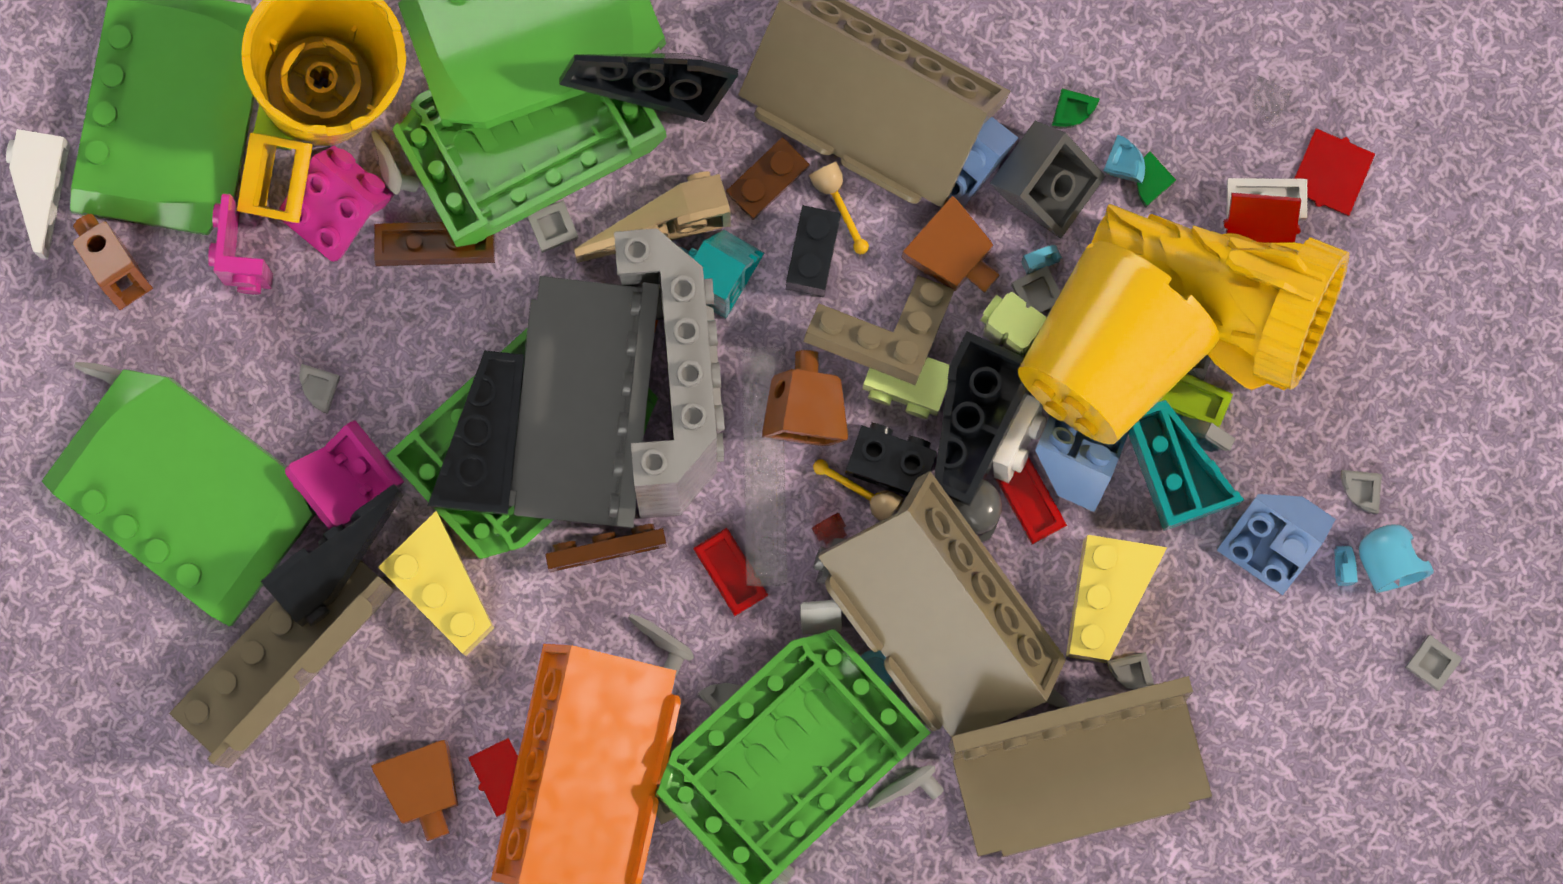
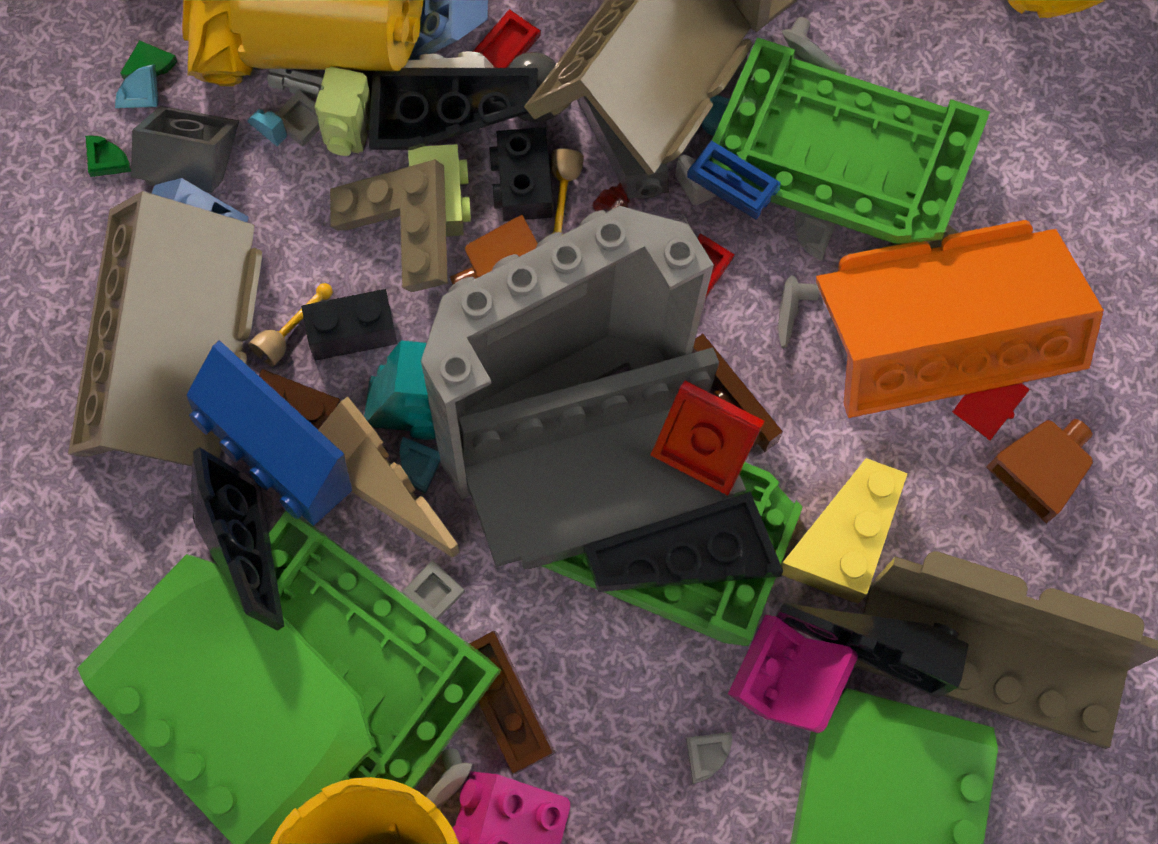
camera: 115 degrees left, 10 degrees down
dark orange torso [901,196,1000,293] -> none
none -> blue slope [186,340,352,526]
none -> red tile [650,380,765,496]
none -> blue tile [687,140,781,220]

